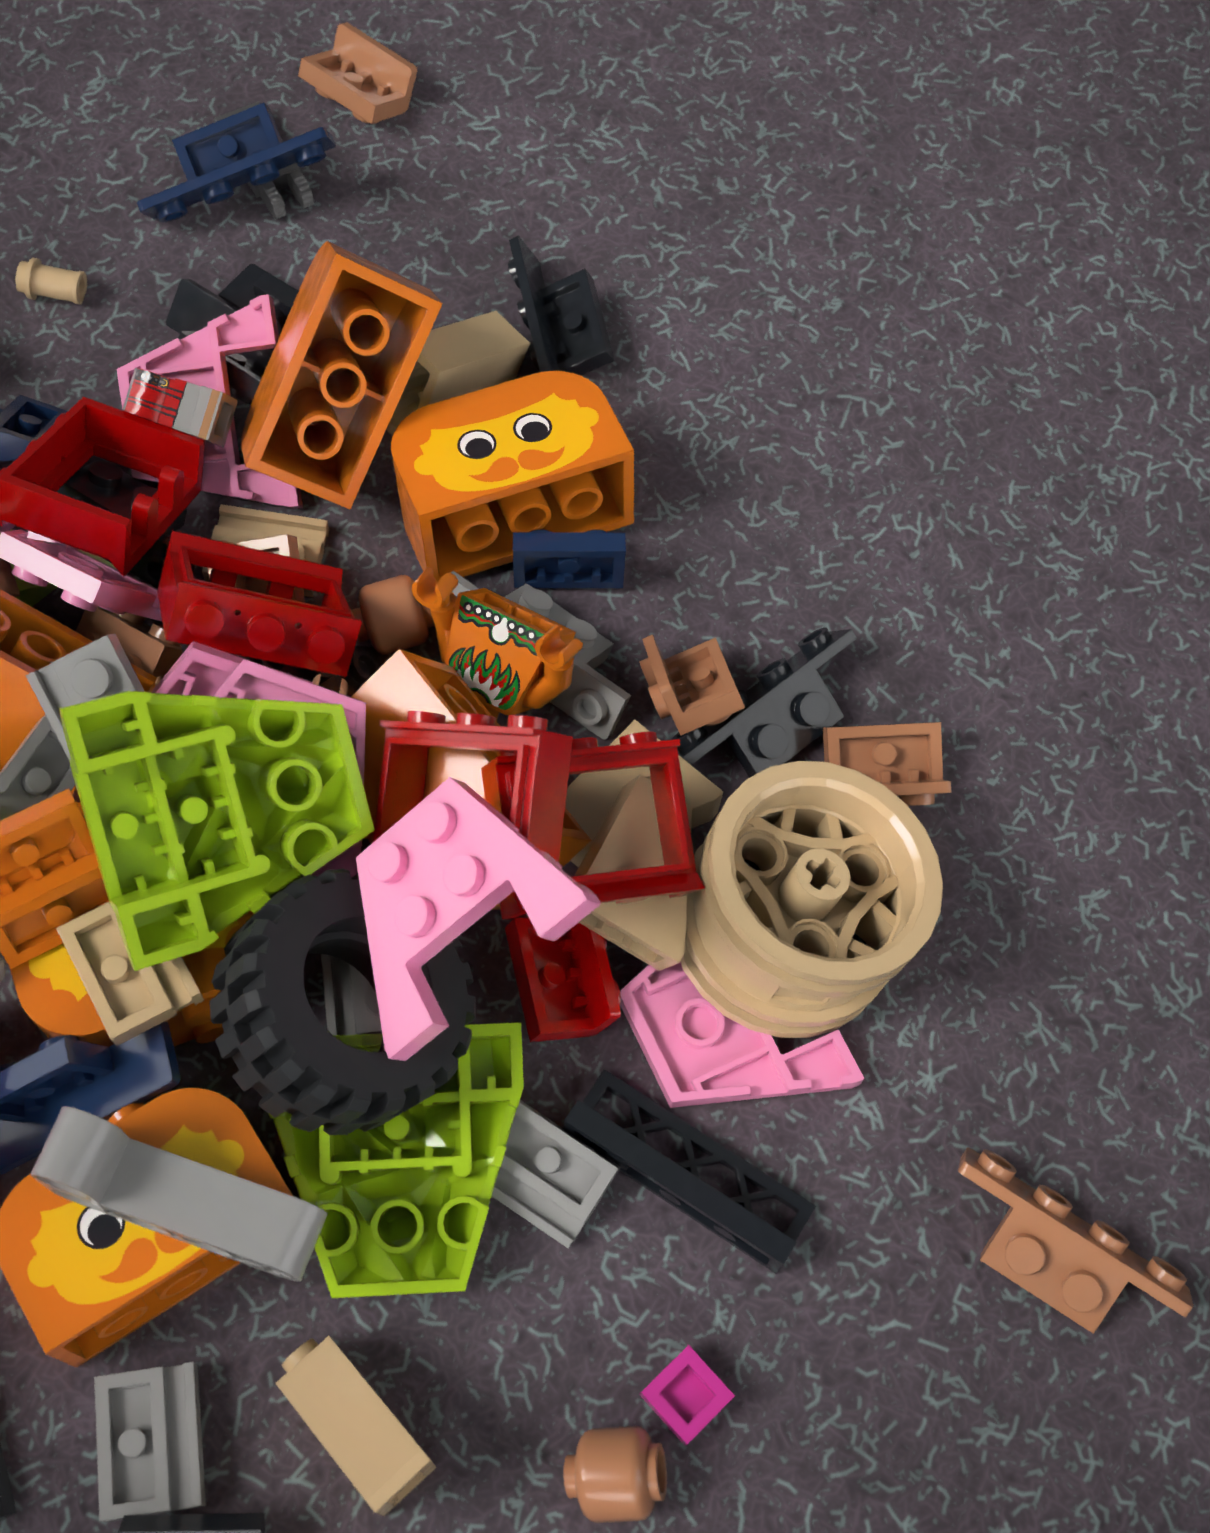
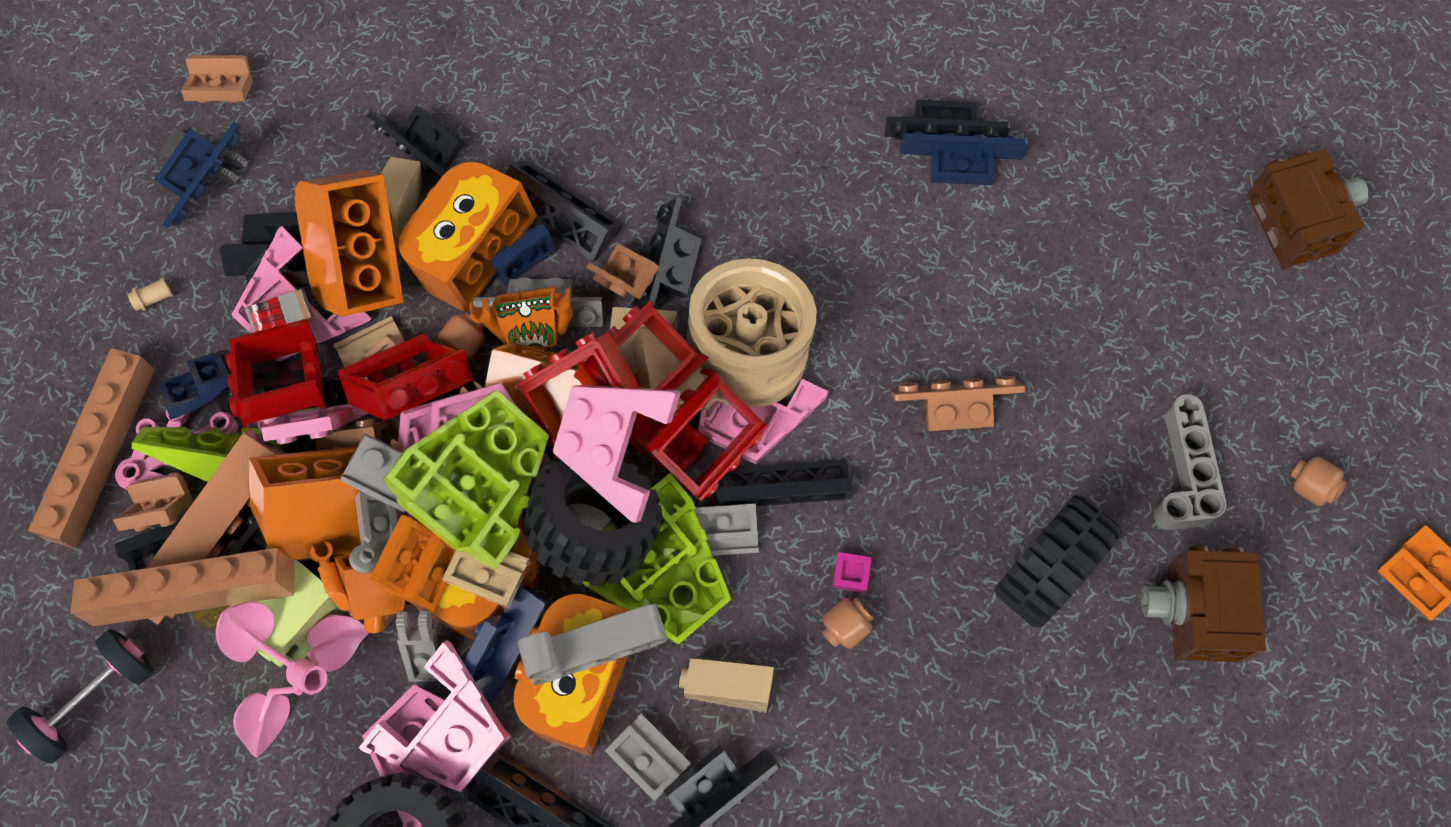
camera: 30 degrees left, 5 degrees up
nougat bracket [823,722,951,806] -> none
none -> black fence [505,161,623,261]
none -> red window [636,368,768,501]

